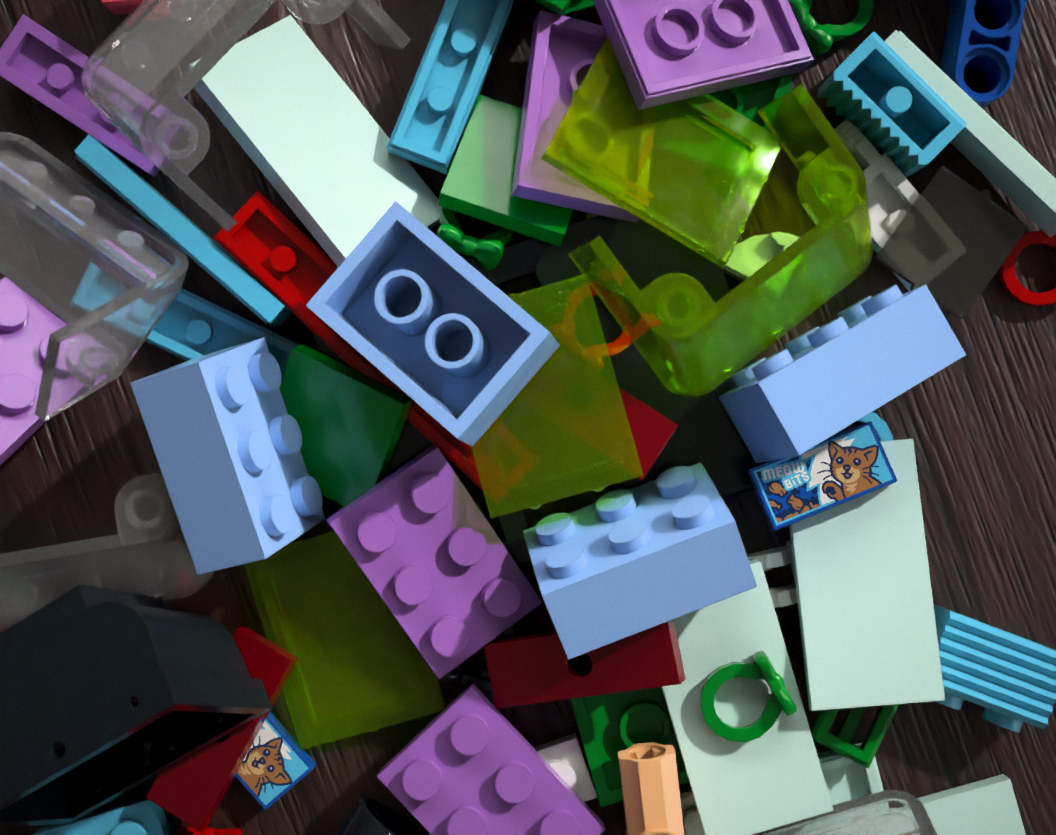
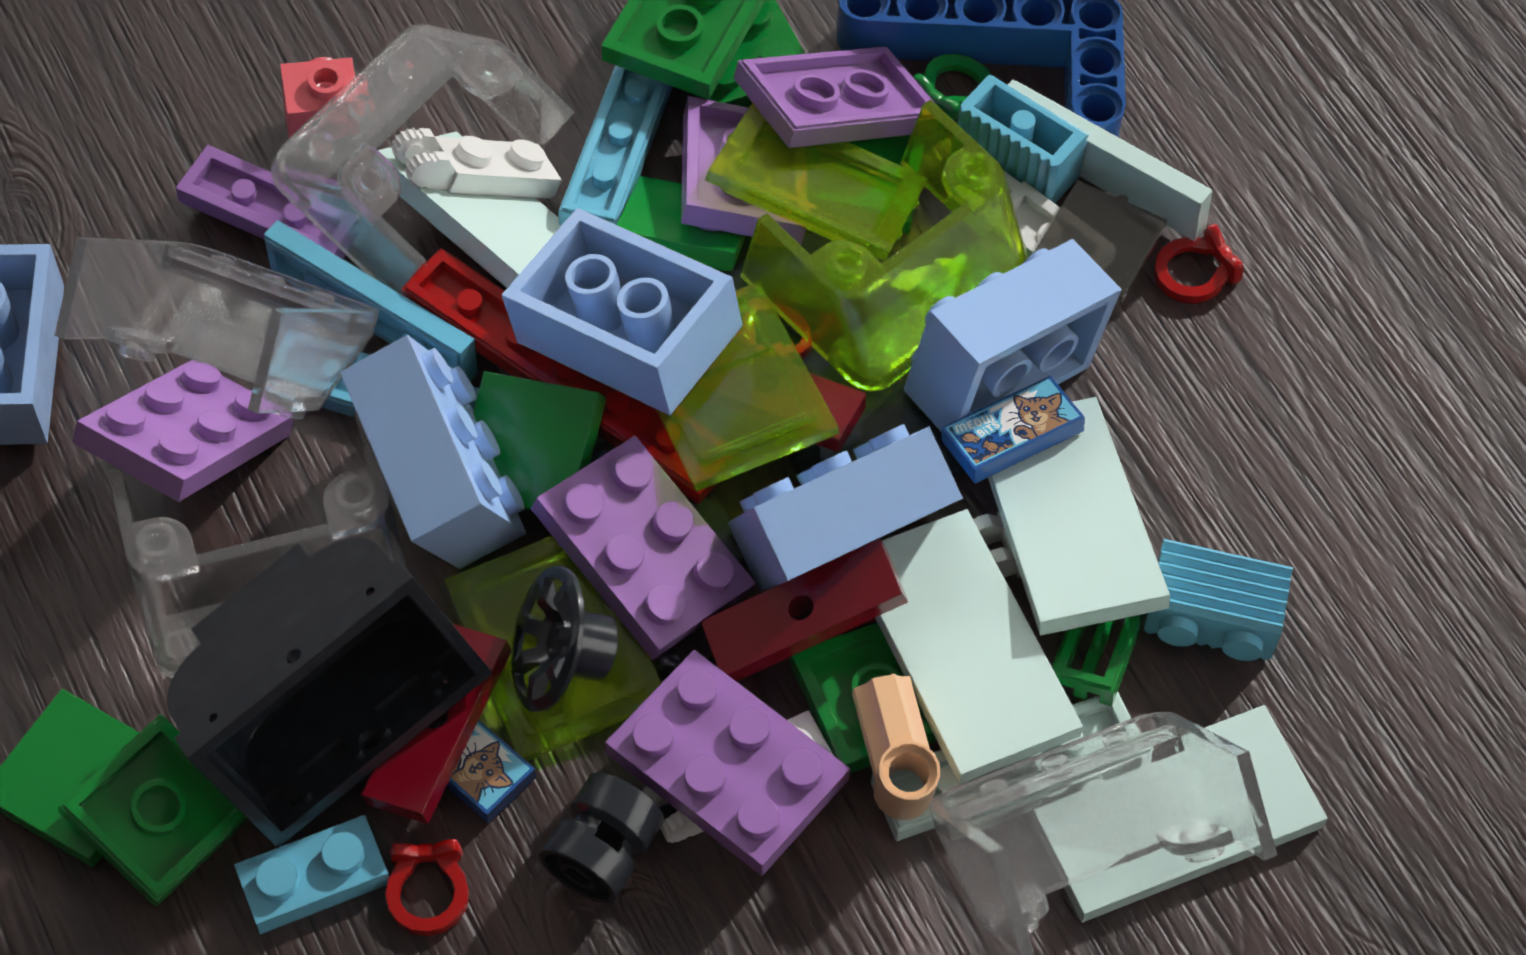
camera: 10 degrees left, 30 degrees down
green piece [700,651,797,742] -> none
none -> white hinge [391,127,562,199]
none -> black wheel [511,566,618,713]

